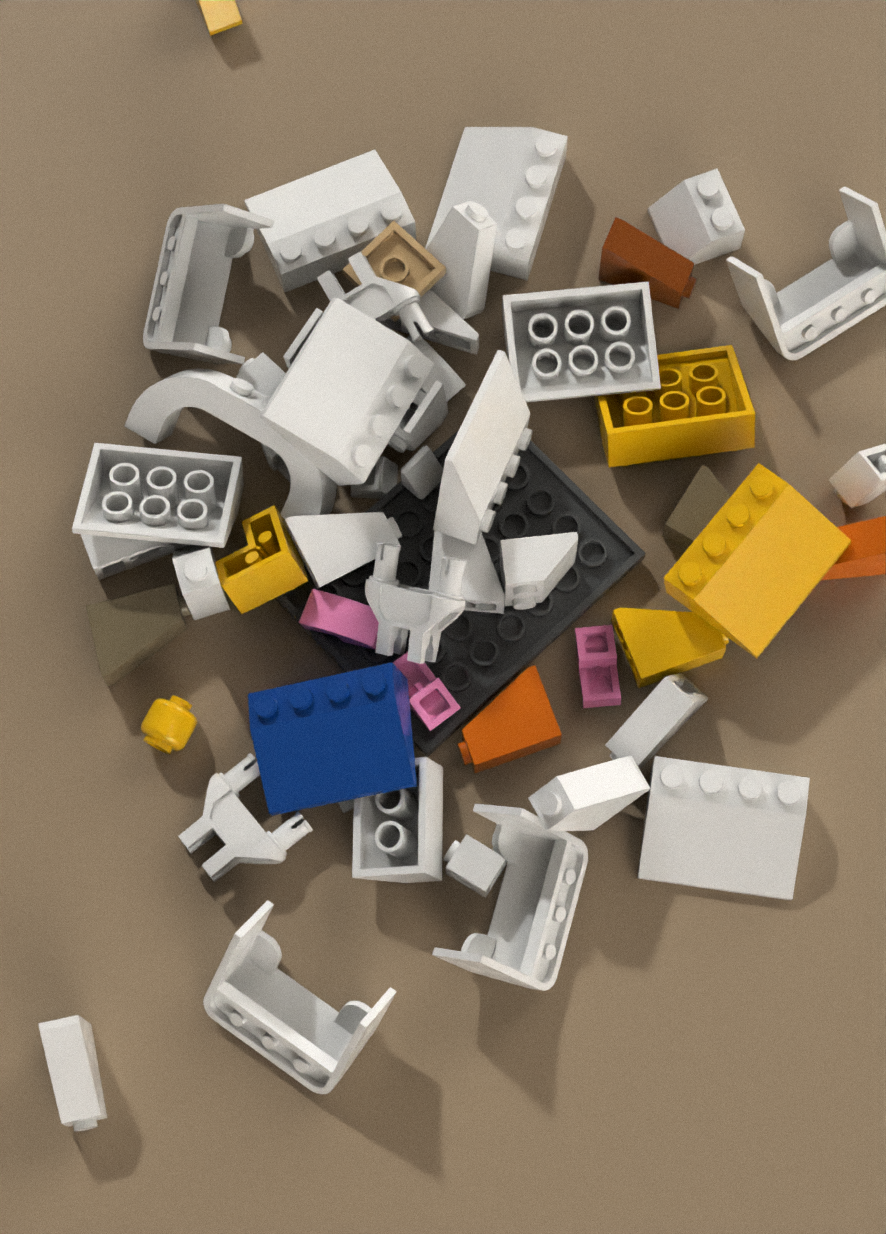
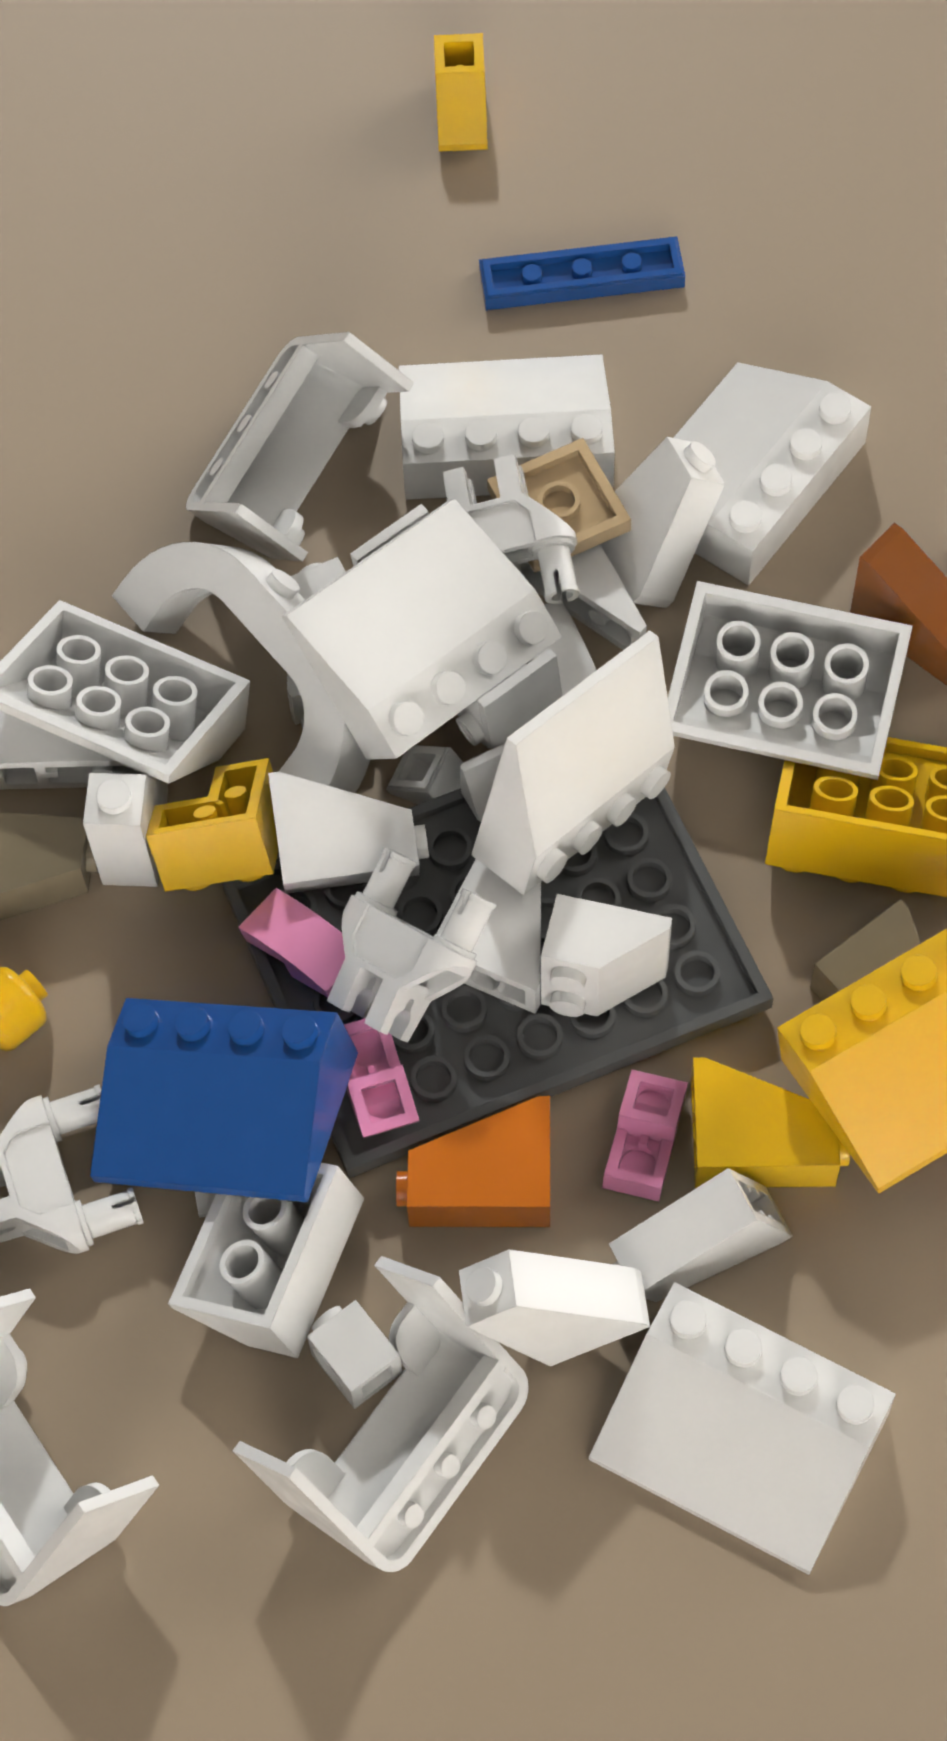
camera: 20 degrees right, 10 degrees down
none -> blue tile [479,236,685,311]

